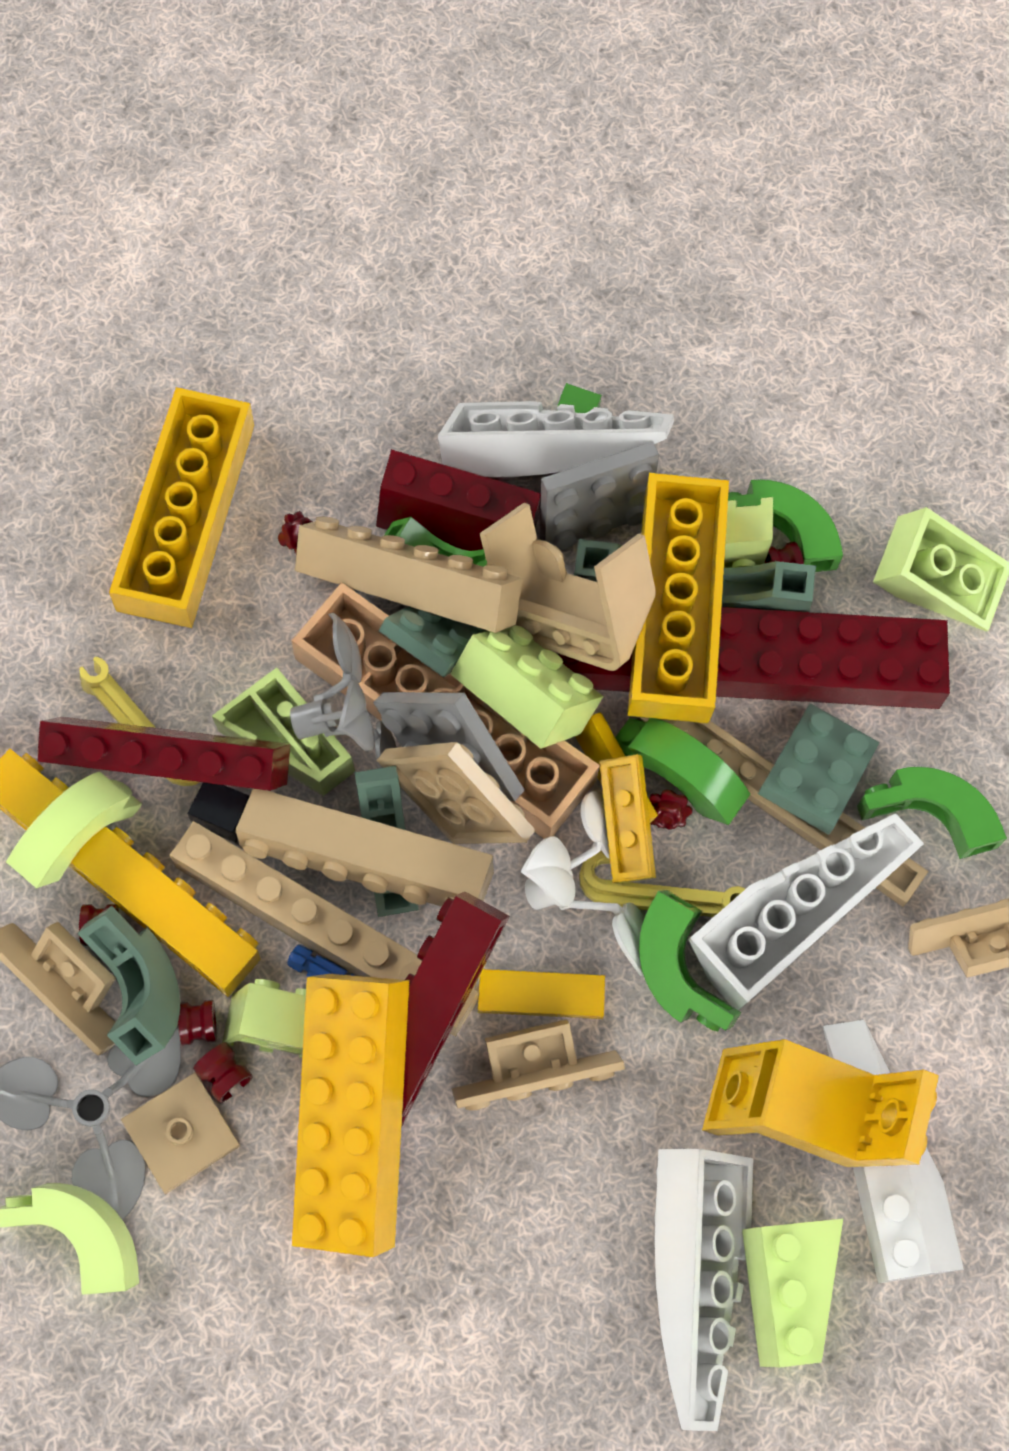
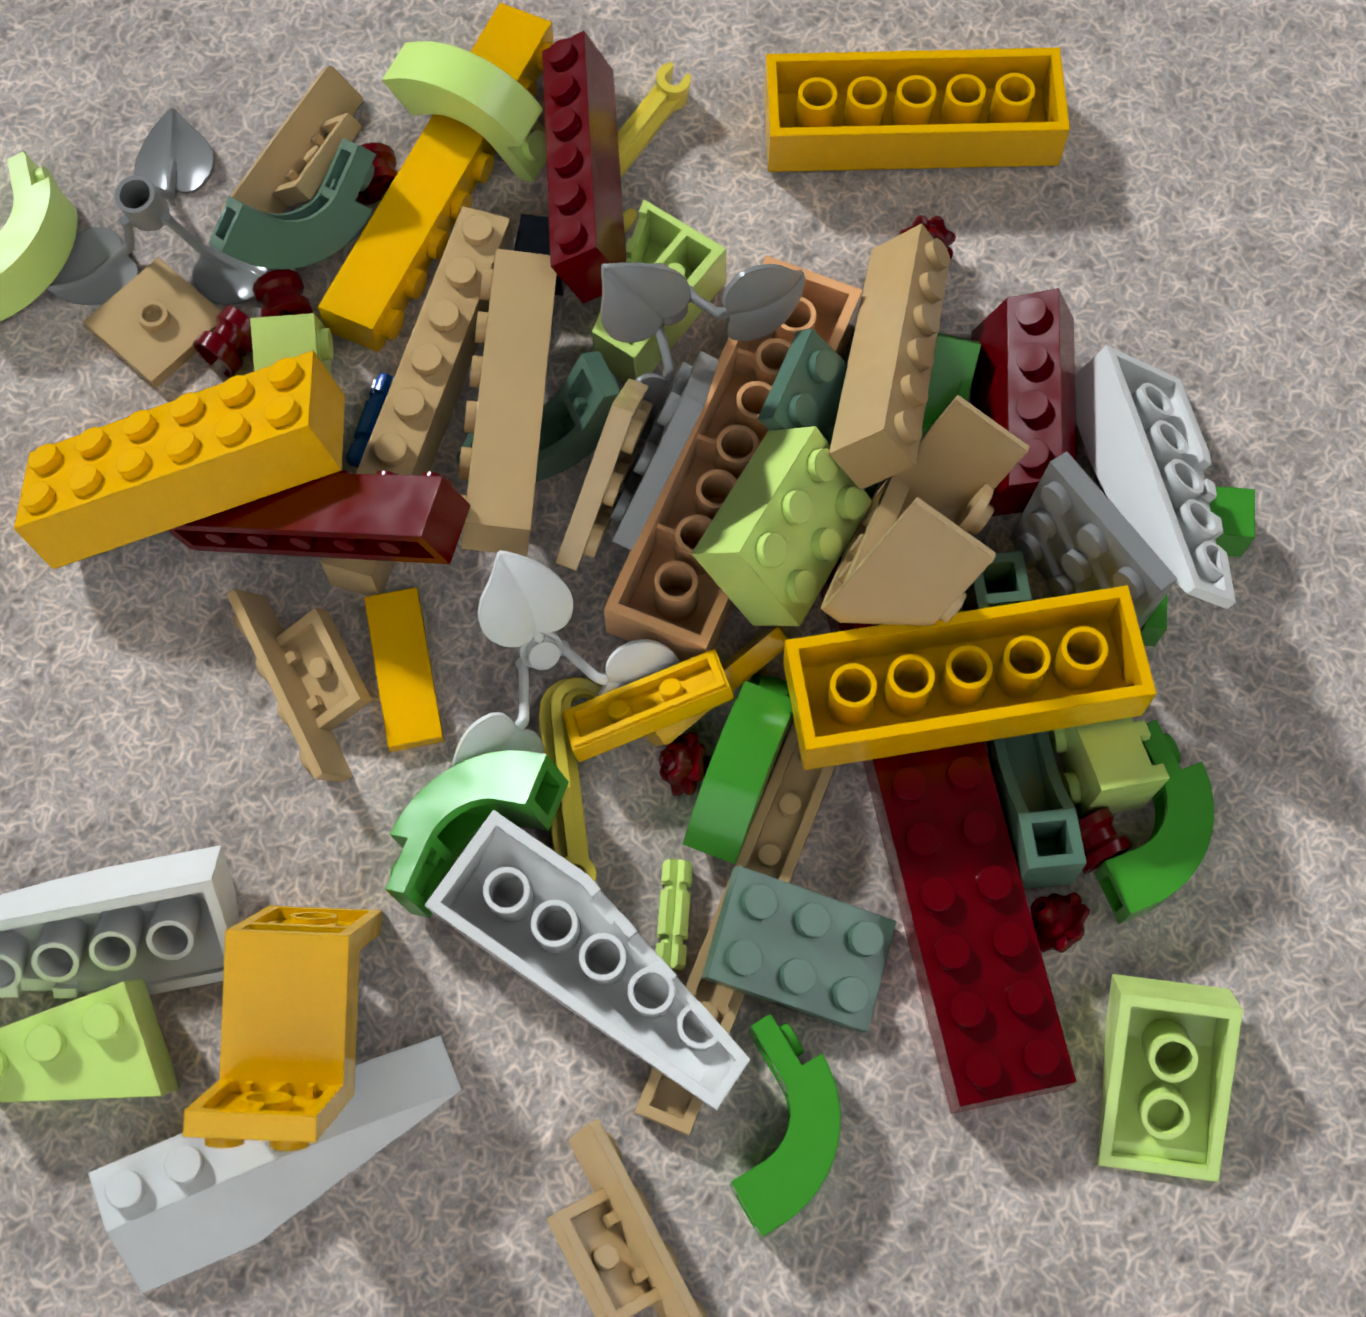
camera: 80 degrees right, 0 degrees up
none -> yellowish green axle [655,859,693,972]
none -> dark red plant [1030,892,1090,953]

